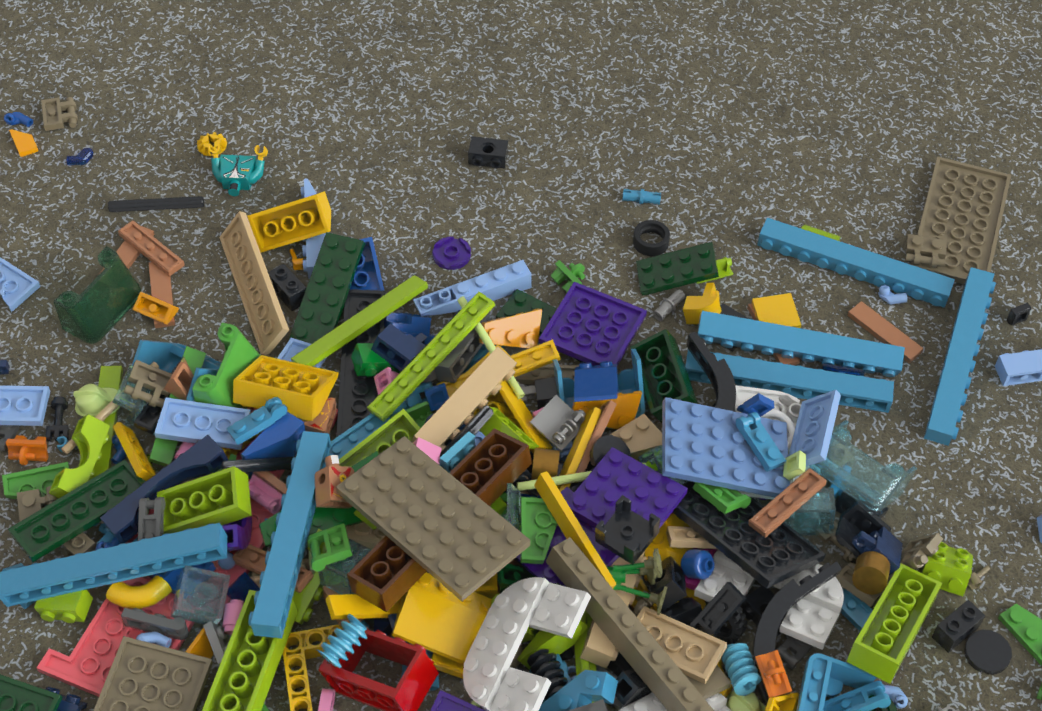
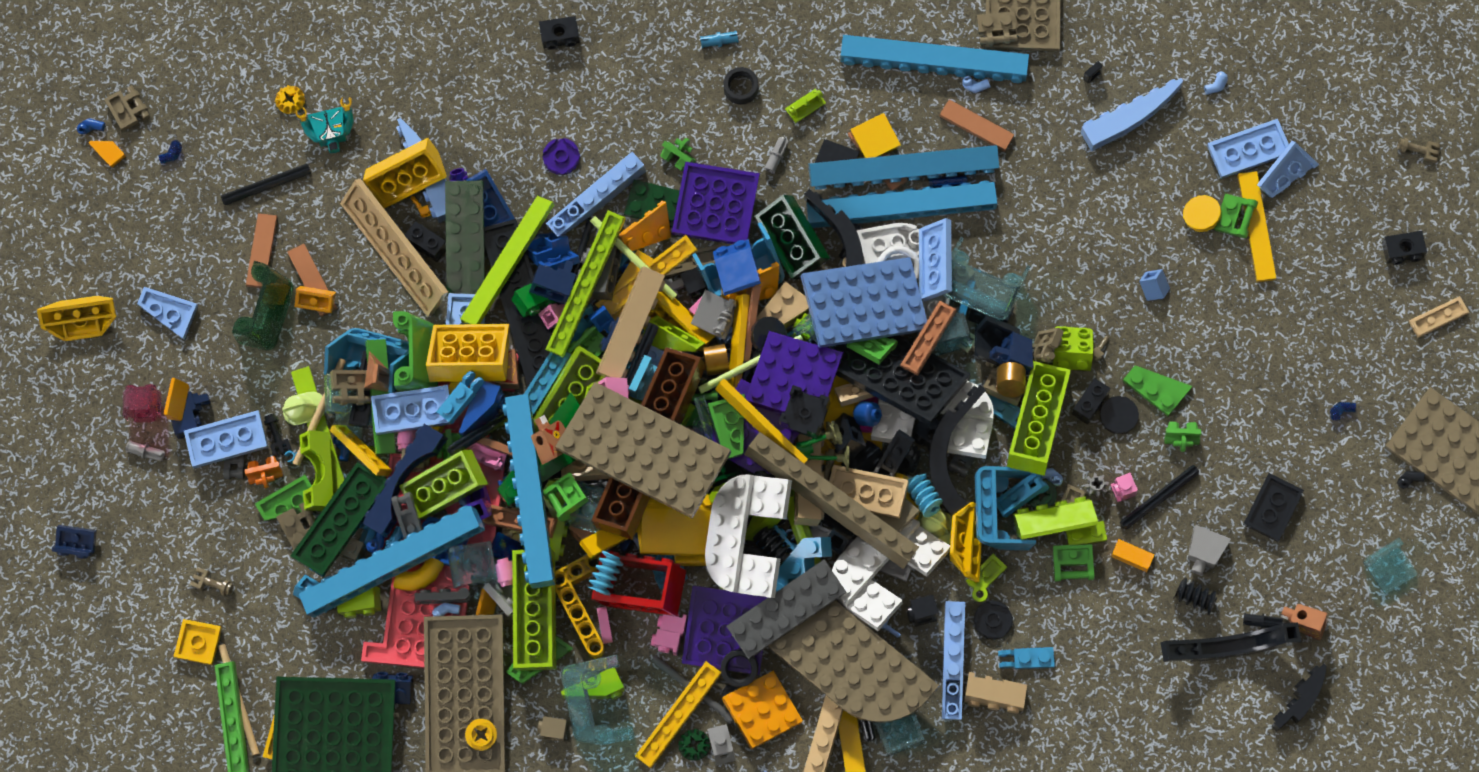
camera: 10 degrees left, 20 degrees up
nougat tile [118,220,185,277] -> none
dark green plate [636,242,719,296] -> none
yellow brick [683,283,722,324] -> none
dark azure plate [736,412,786,472] -> none
blue plate [737,393,775,417] -> none
orange hips [755,650,792,698] -> none
yellowish green plate [783,450,806,480] -> none
lime tile [801,225,841,241] -> none
dark azure brick [924,267,996,446] -> none

